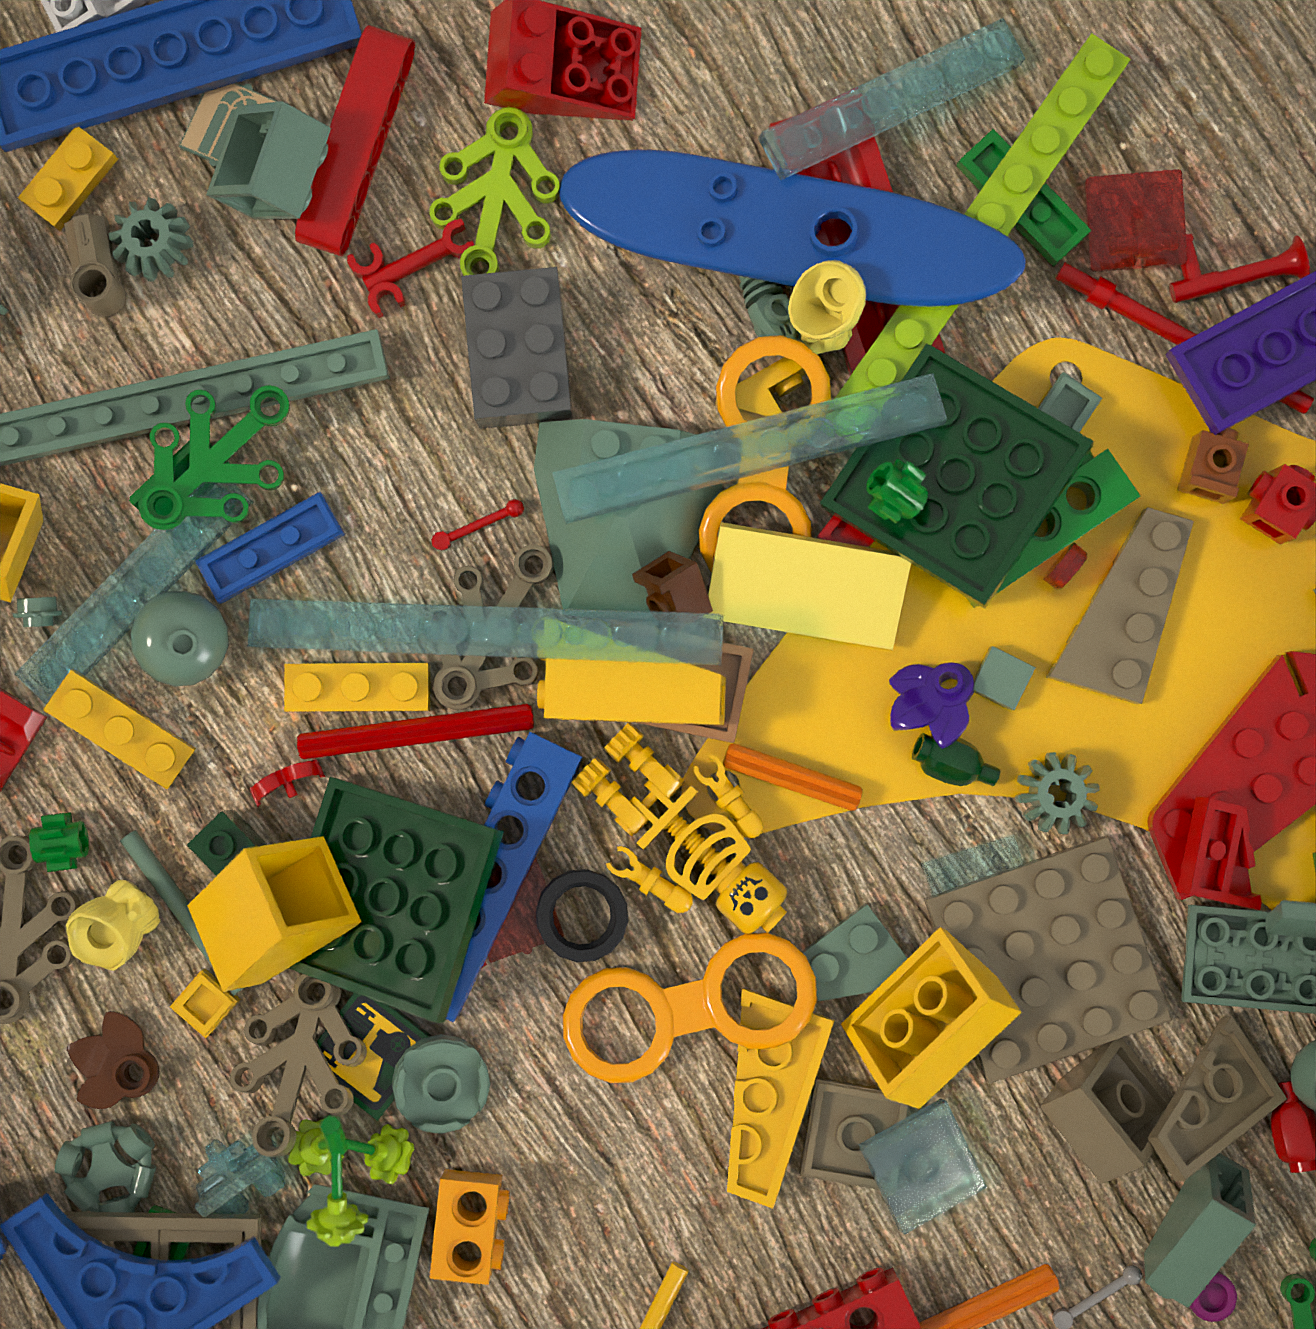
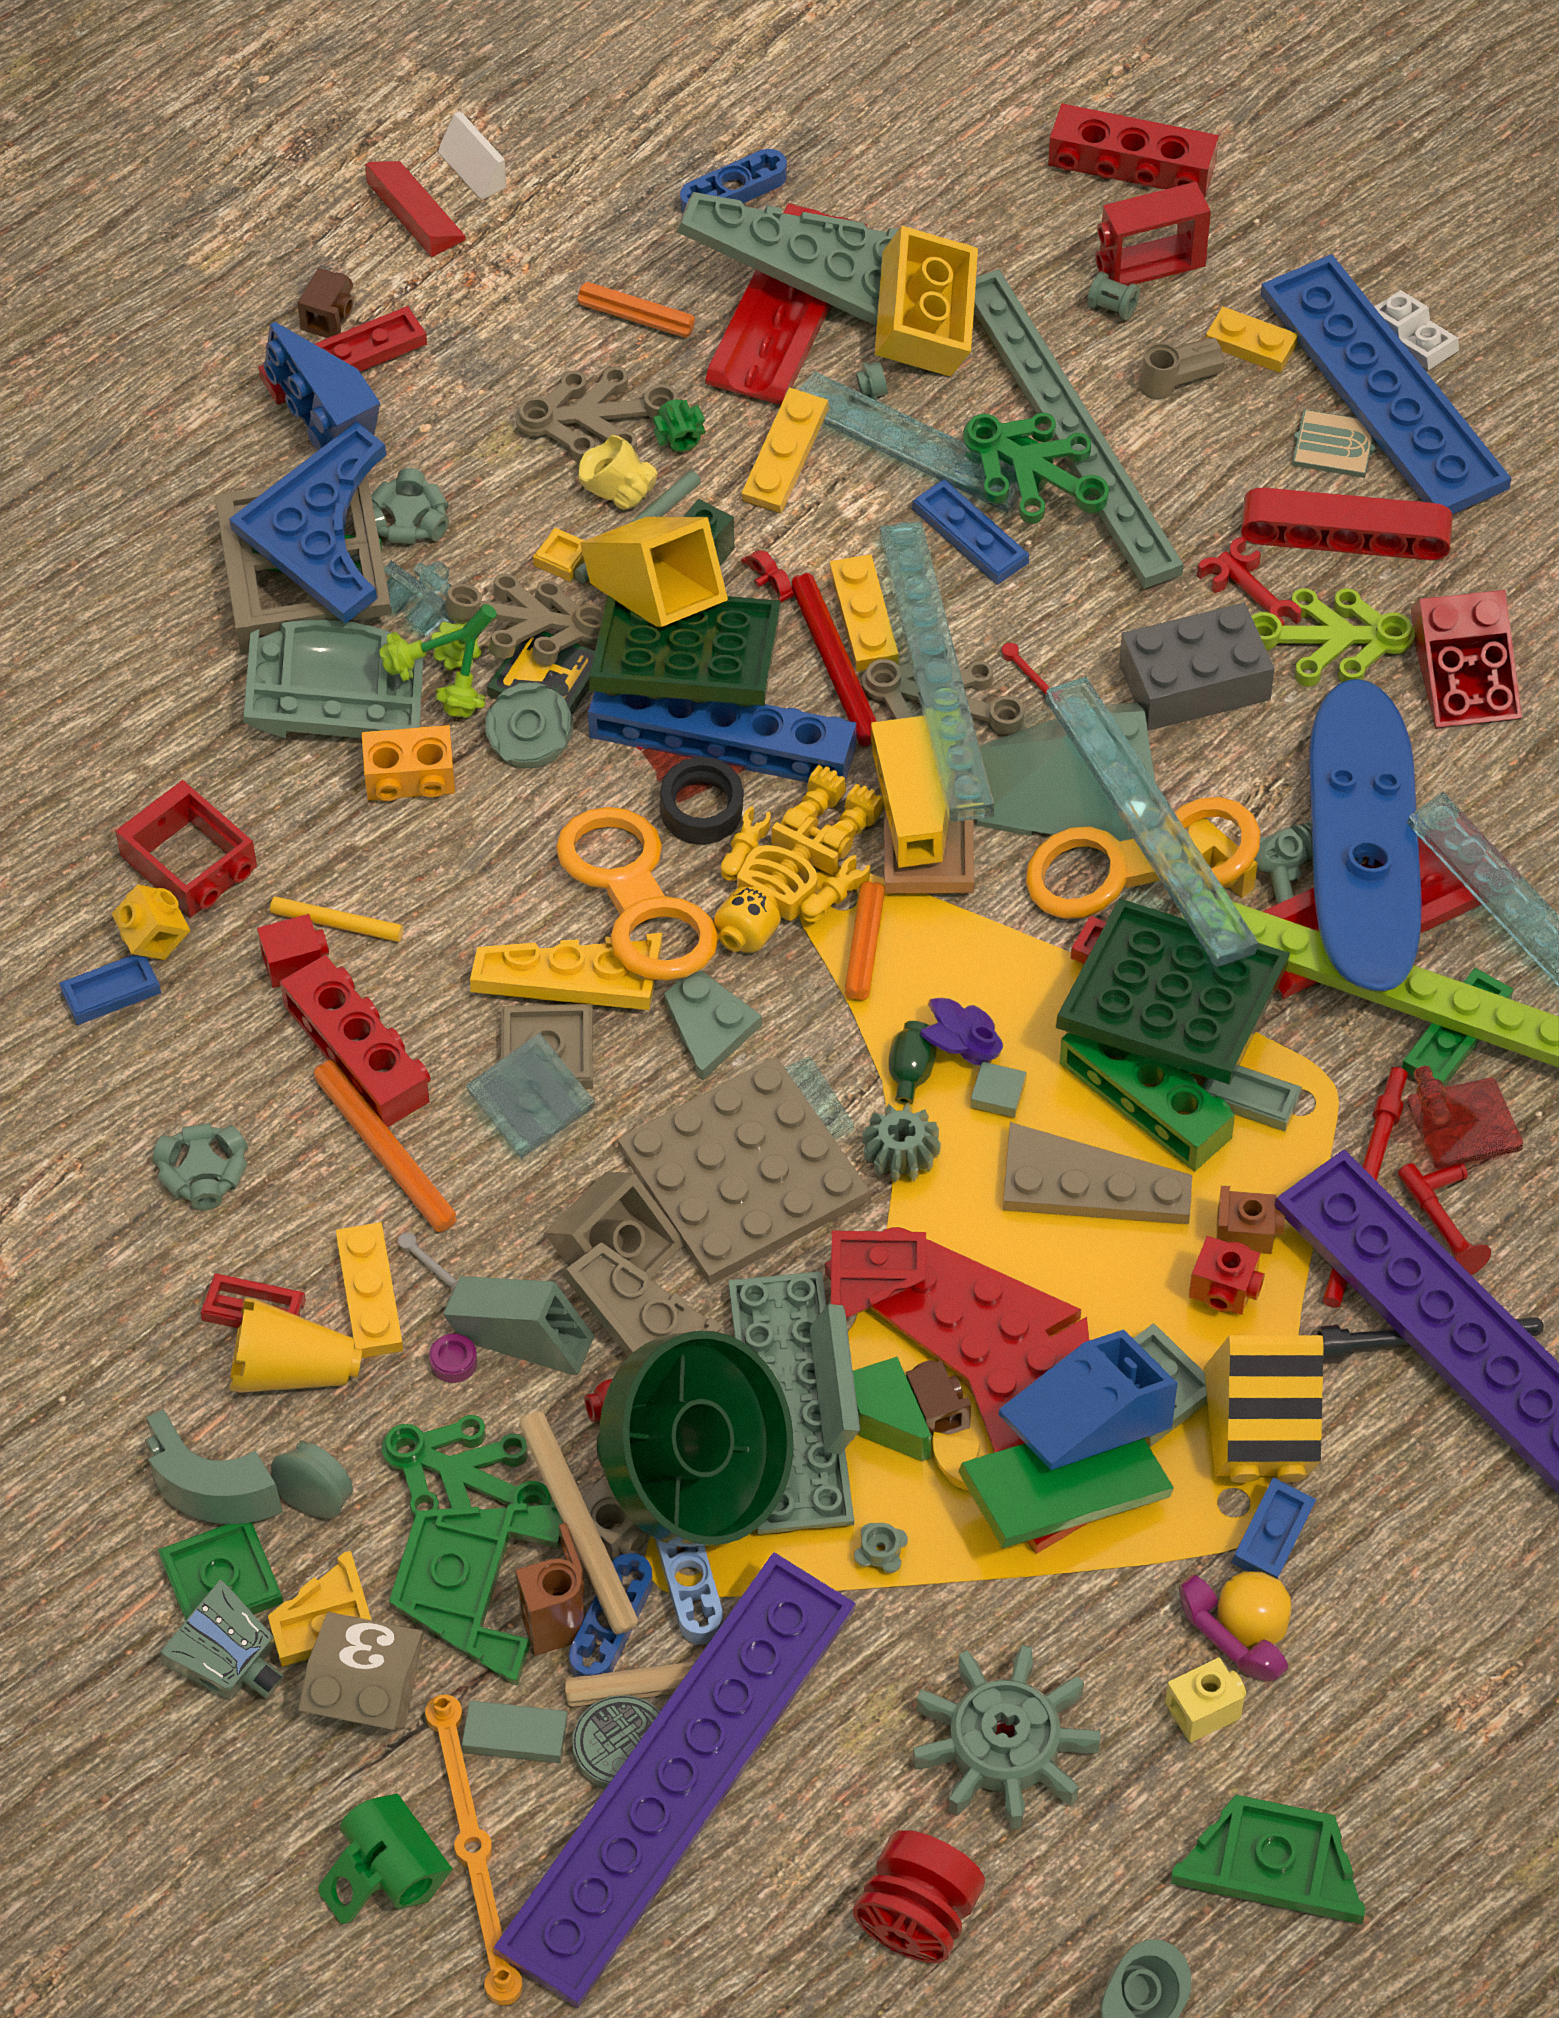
camera: 80 degrees right, 30 degrees down
reddish brown plate [67,1011,160,1109] -> none
sand green gear [108,197,194,282] -> none
sand green cylinder [130,591,229,687] -> none
sand green piece [206,101,331,219] -> none
reddish brown brick [632,551,713,633] -> none
light yellow tile [704,522,911,650] -> none
light yellow hair [788,260,866,354] -> none
yellow slope [841,927,1022,1109] -> none
green gear [866,459,928,523] -> none
clear red tile [1043,542,1088,590] -> none

